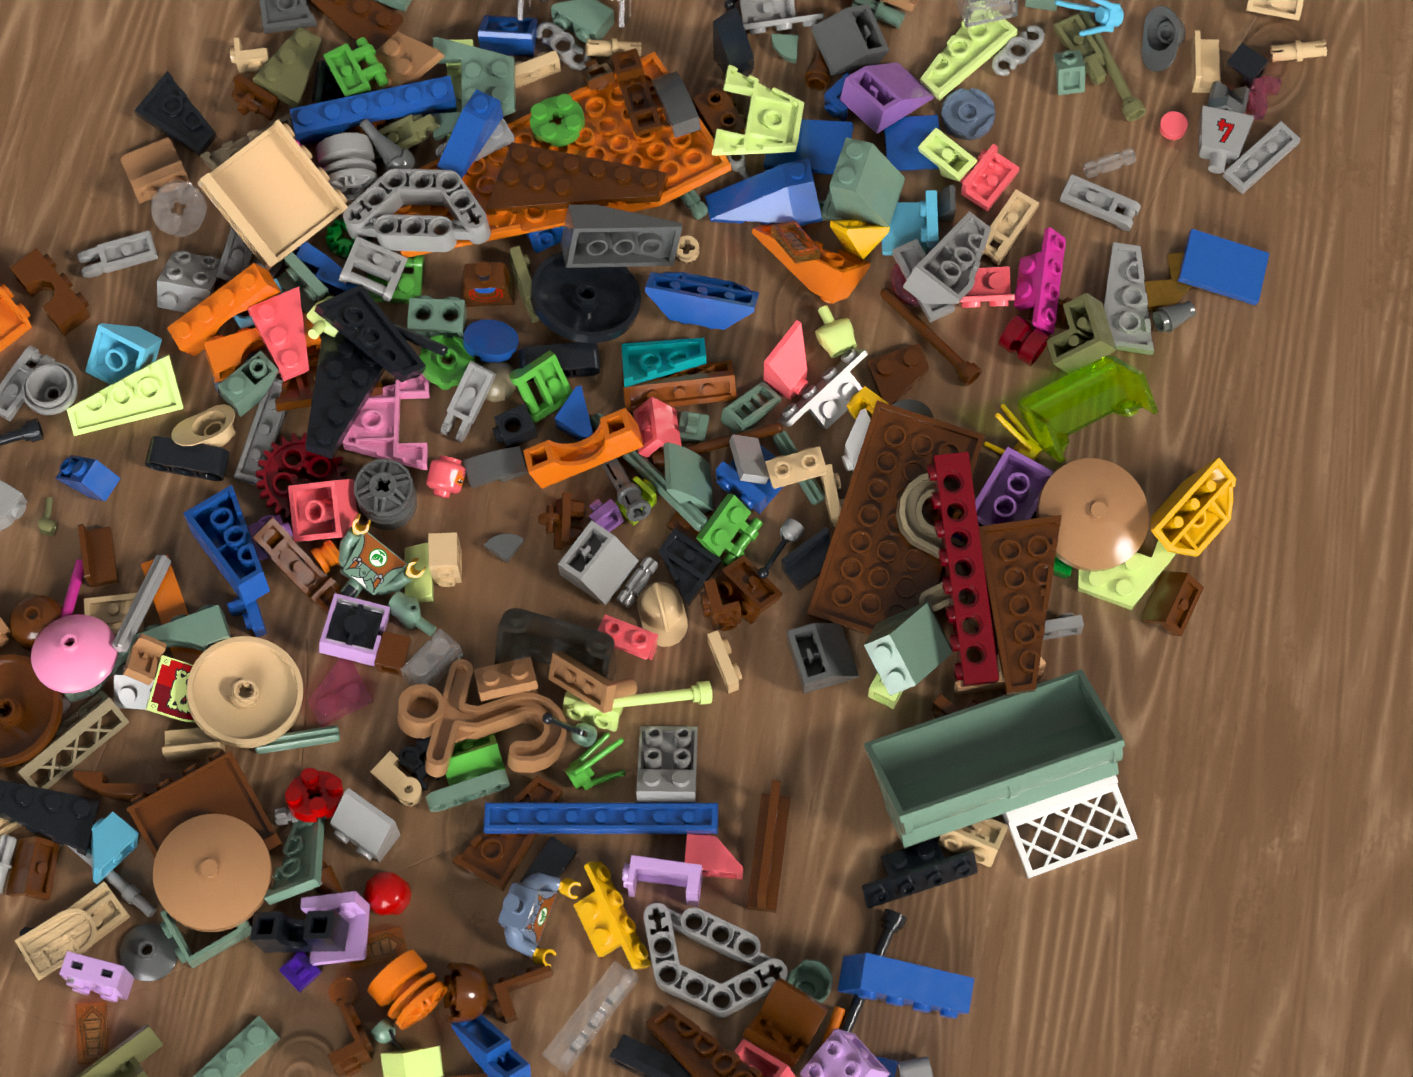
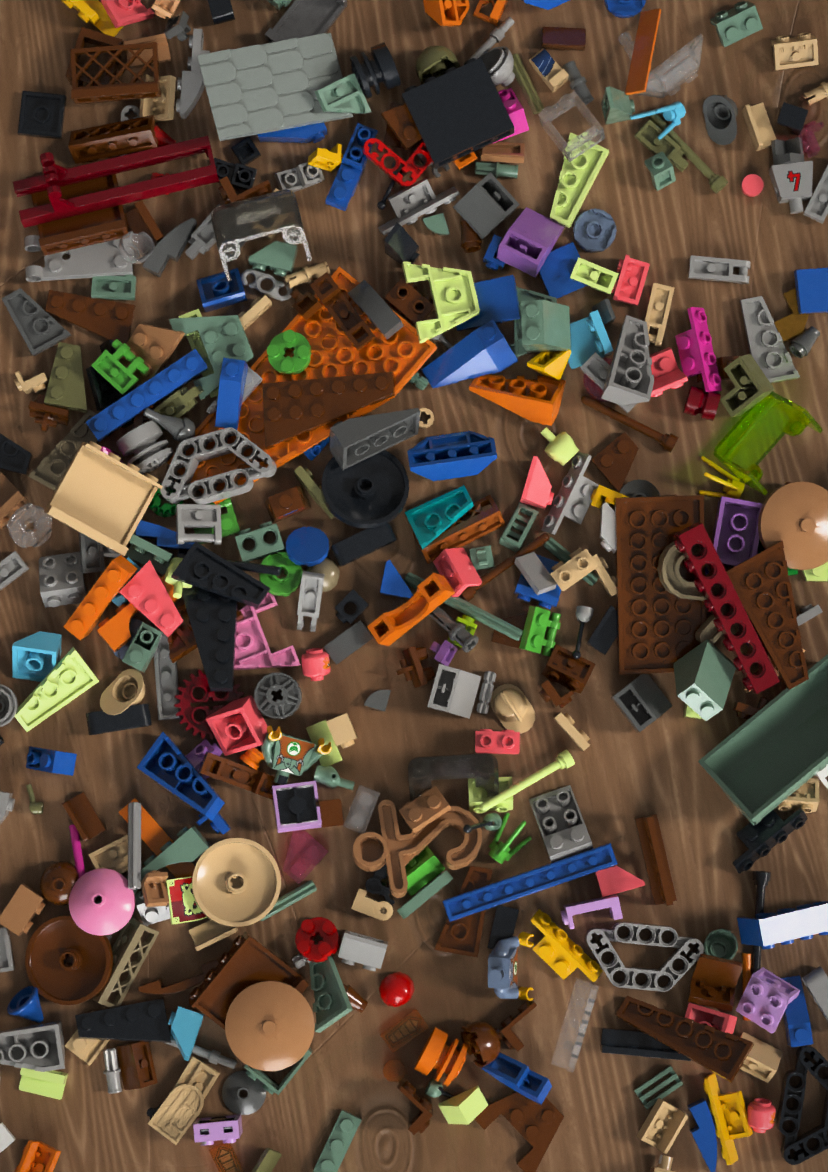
camera: 20 degrees left, 15 degrees up
black arch [250,910,349,953] -> none
dark purple tile [279,952,322,993] -> none
lavender bracket [300,891,370,966] -> none
bright green plate [509,350,572,422] -> none
medium nougat piece [548,651,637,713] -> none
black wing [658,529,721,606] -> none
sand green slope [663,442,713,514] -> none
clear orange tile [770,220,821,264] -> none
light grey piece [991,25,1045,76] -> none
clear axle [1083,148,1136,178] -> none

